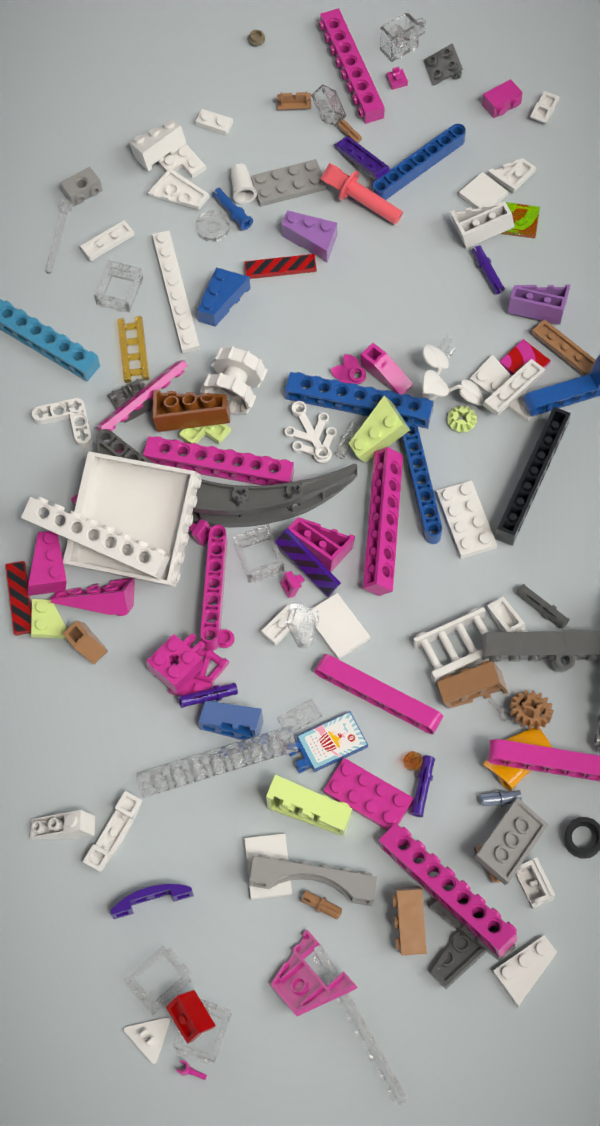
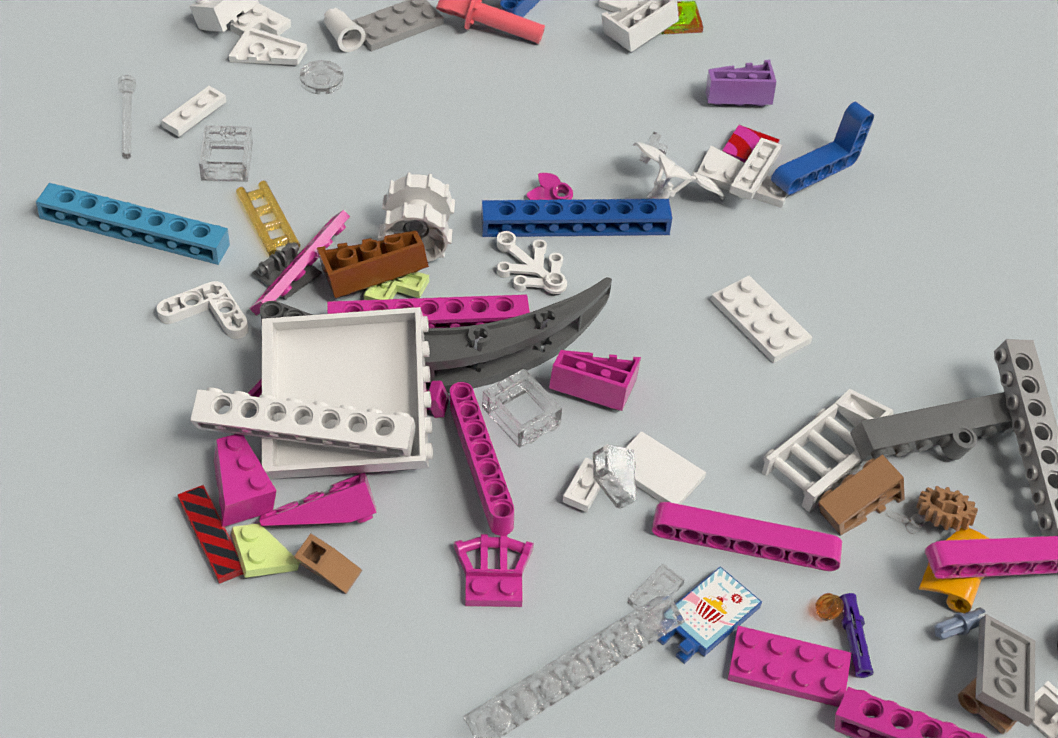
camera: 25 degrees left, 15 degrees down
light grey brick [60,166,103,207] -> none
dark pink hinge [146,633,205,694] -> none
white plate [152,231,200,354] -> none
dark purple pin [178,683,238,708] -> none
blue wedge [197,267,251,327] -> none
wedge [198,701,263,744] -> none
blue pin [212,188,253,230] -> none
dark pink plate [219,629,235,648] -> none
red tile [244,254,317,279] -> none
yellowish green wedge [266,775,352,836] -> none
dark purple tile [275,528,341,597] -> none
dark pink tile [280,571,305,598] -> none
medium lavender wedge [282,210,338,263] -> none
clear pin [334,422,360,459] -> none
yellowish green wedge [349,396,410,463] -> none
dark pink slope [361,343,413,394] -> none
dark pink brick [363,447,403,596] -> none
blue beam [401,422,442,544] -> none
yellowish green gear [447,404,477,432] -> none
dark purple pin [471,245,505,294] -> none
black brick [495,406,571,546] -> none
dark grey pin [516,584,570,629] -> none
medium nougat plate [532,319,596,376] -> none

